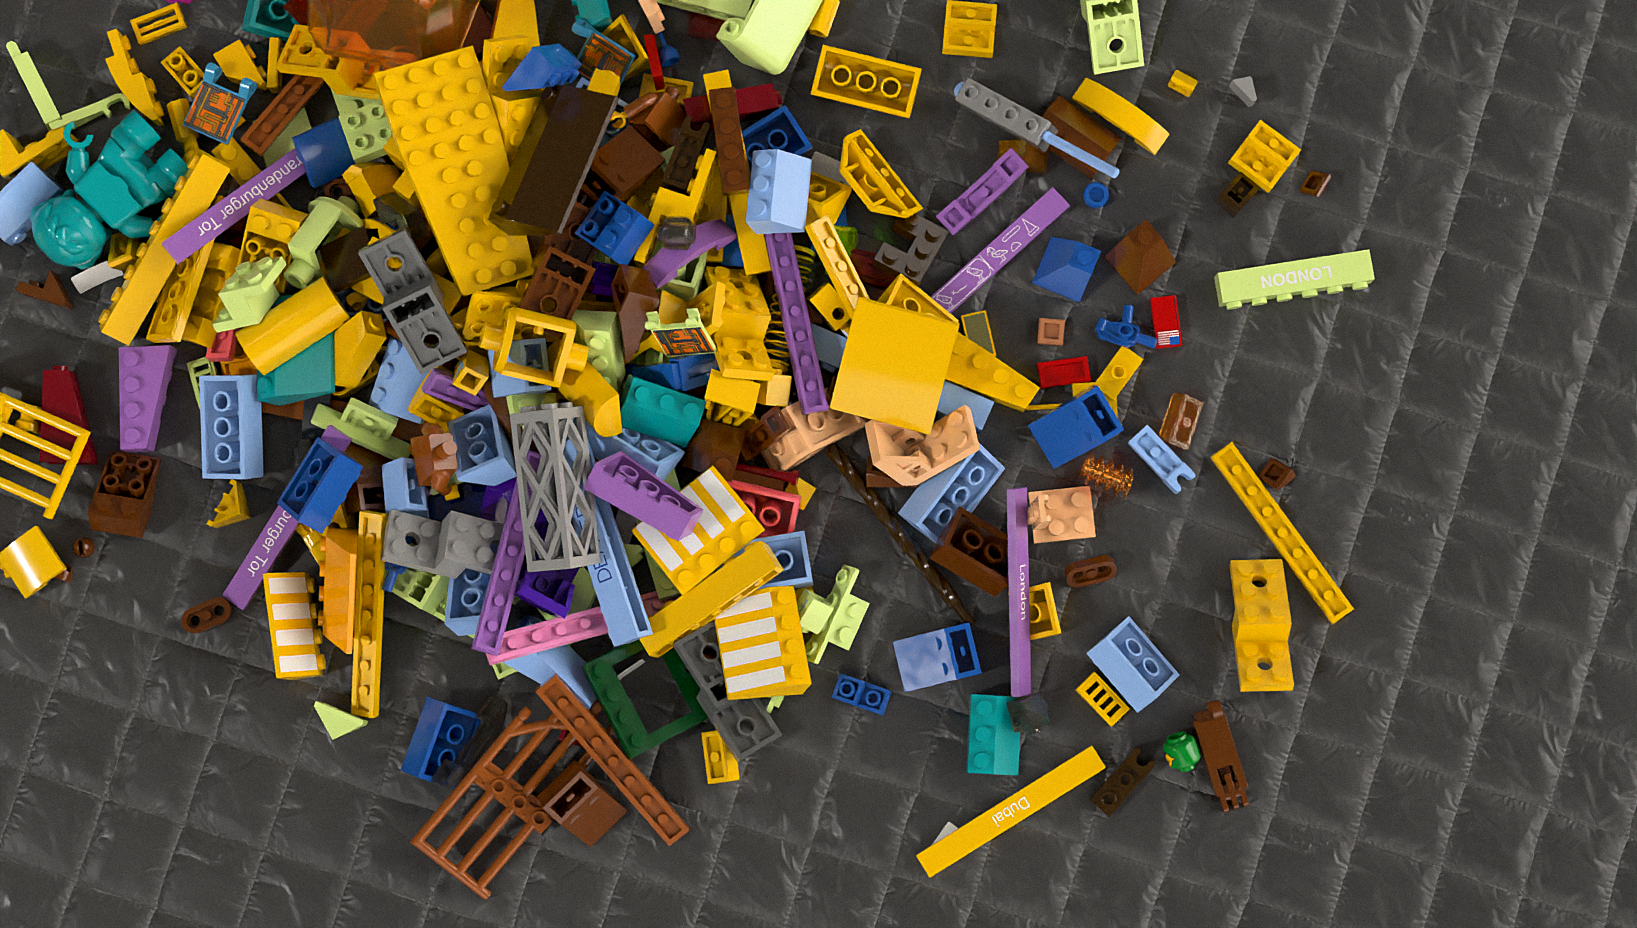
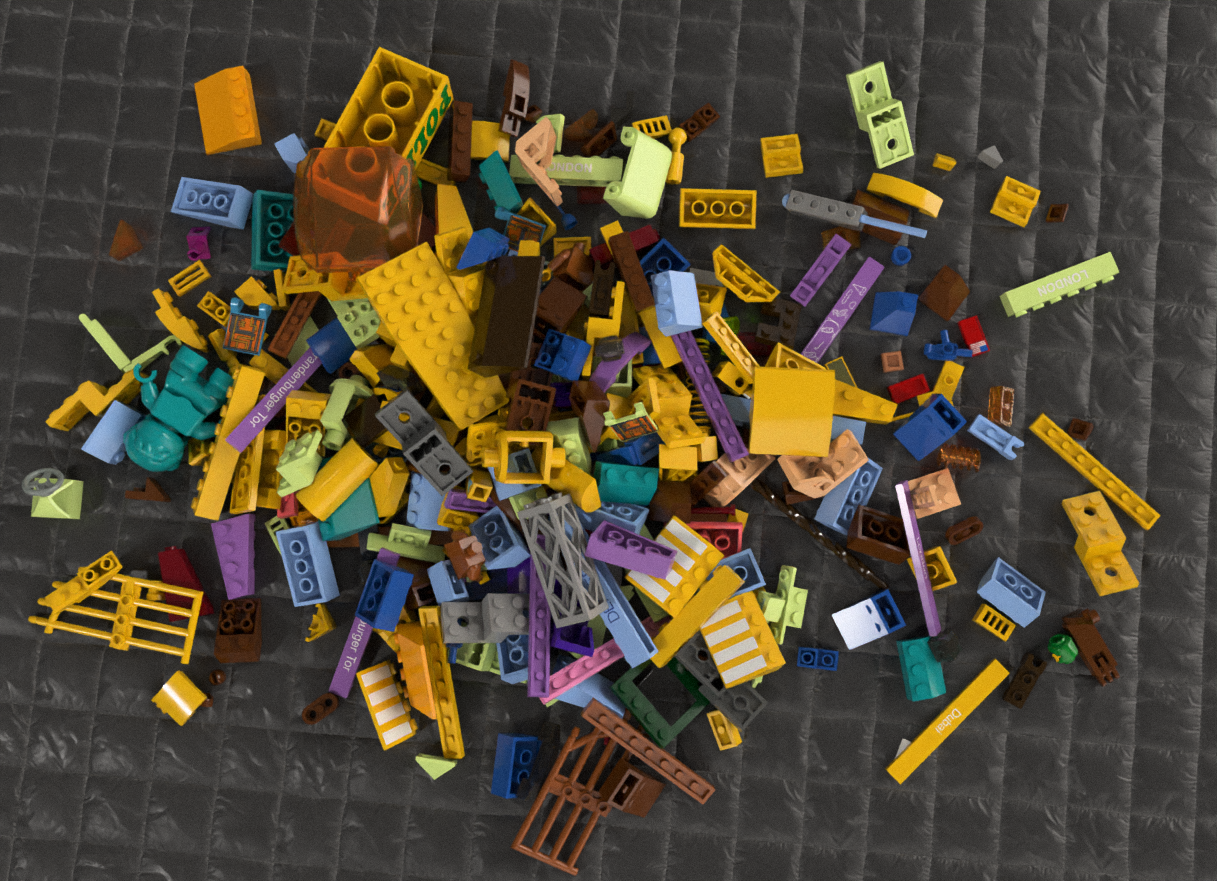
camera: 15 degrees left, 0 degrees up
white sticker [71,261,123,294] -> none
red tile [644,34,665,91] -> none
dark brown slope [1215,172,1260,218] -> none

